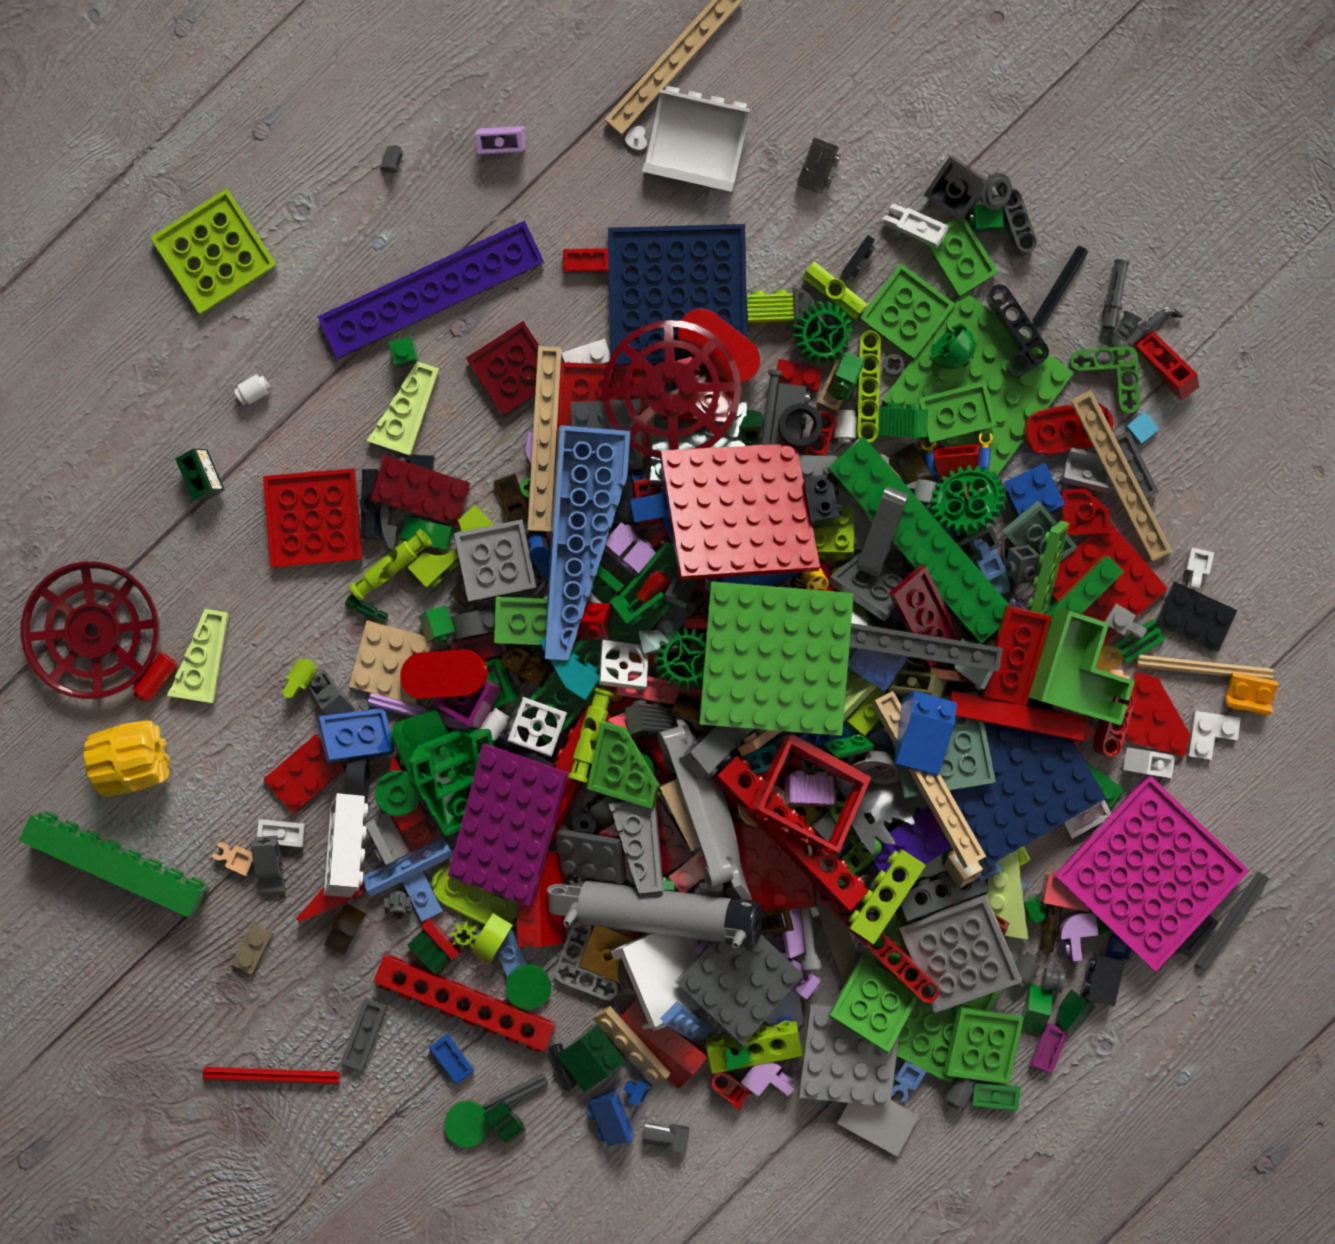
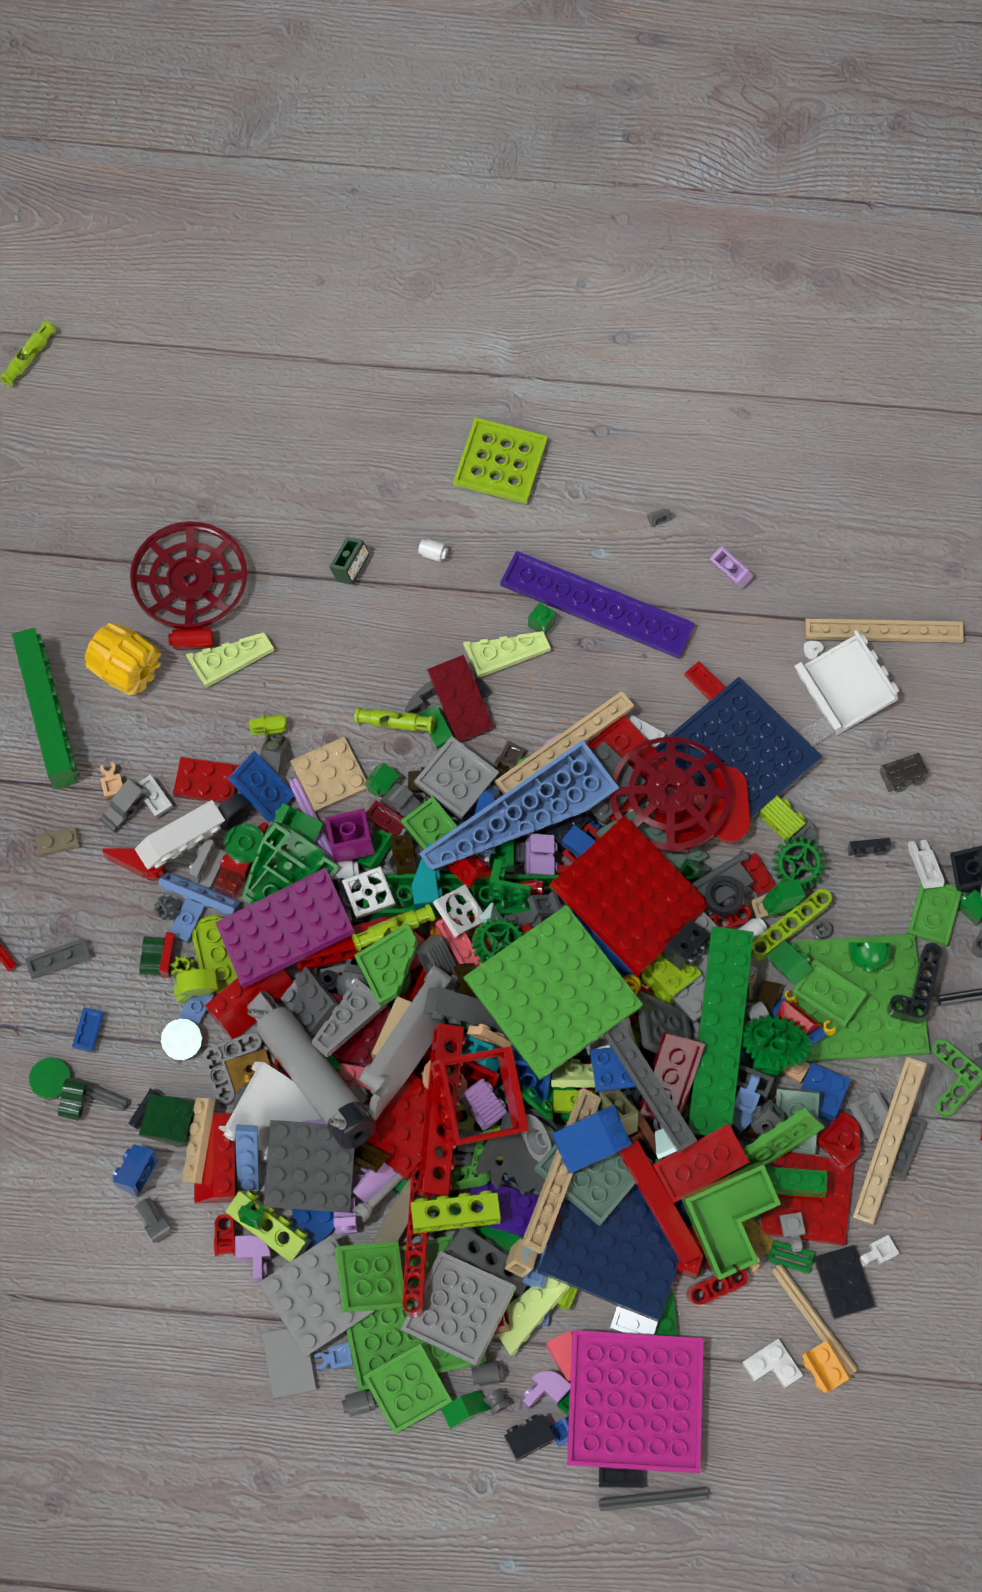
camera: 50 degrees right, 20 degrees down
red plate [263,468,363,568] -> none
dark brown slope [324,903,366,955] -> none
dark green axle [345,595,388,624] -> none
black piece [360,469,381,539] -> none
red brick [373,953,556,1052] -> none
red tile [400,650,488,699] -> none
lime arch [408,505,494,588] -> none
dark red plate [466,321,539,416] -> none
blue tile [623,1080,652,1106] -> none
lime piece [802,261,868,320] -> none
dark grey beam [856,486,909,577] -> none
bright green plate [859,263,955,359] -> none
green plate [971,1081,1020,1111] -> none
red tile [1024,402,1113,455] -> none
green tile [1024,894,1047,923] -> none
magenta plate [1029,1022,1068,1074] -> none
dark brown pin [1039,904,1063,952] -> none
dark green brick [1058,989,1096,1032] -> none
white slope [1123,747,1175,778] -> none
red plate [1124,672,1190,757] -> none
medium azure tile [1126,412,1159,444] -> none

